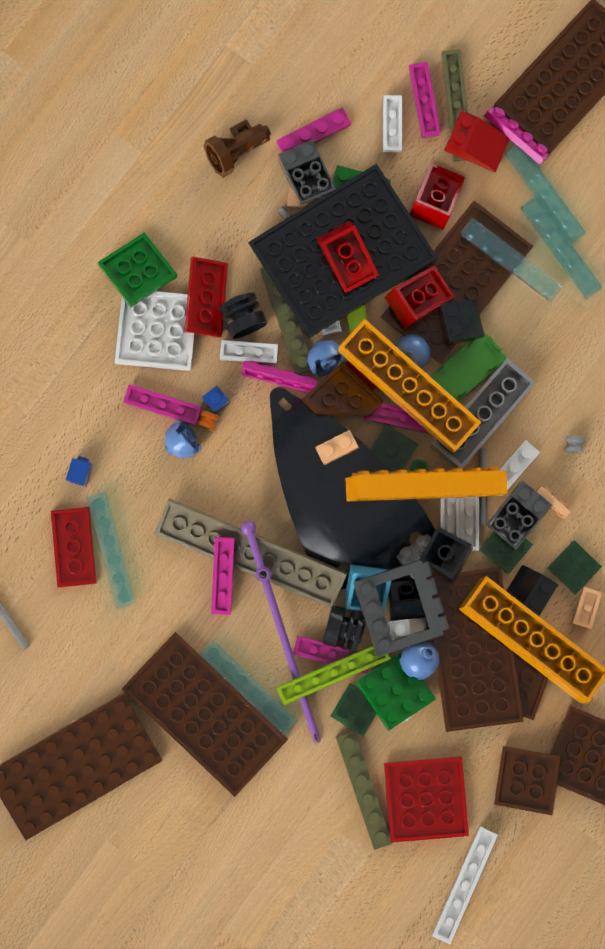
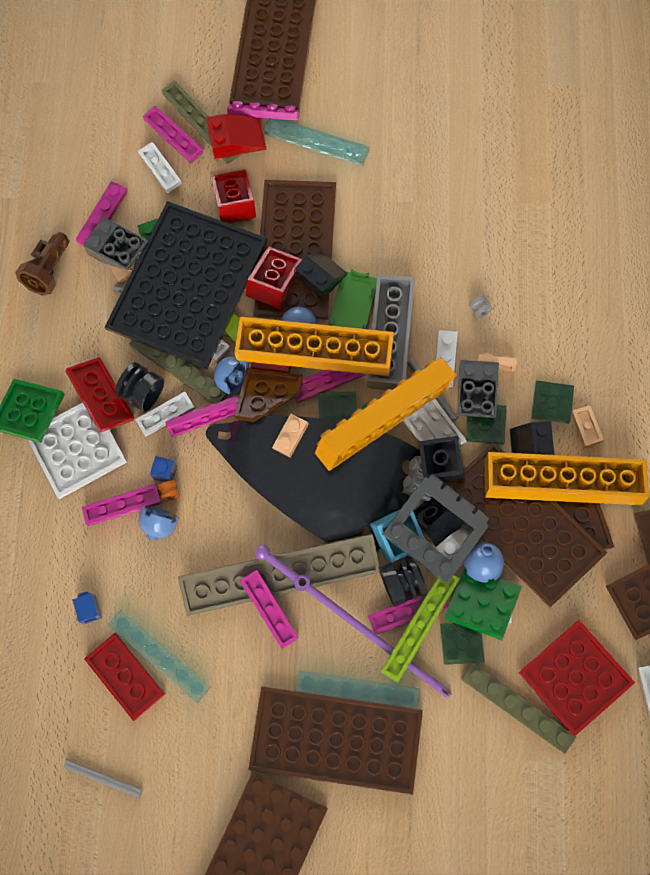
camera: 20 degrees left, 10 degrees down
red slope [317,221,379,293] -> none
clear light blue plate [460,218,563,302] -> none
clear light blue plate [520,196,602,299] -> none

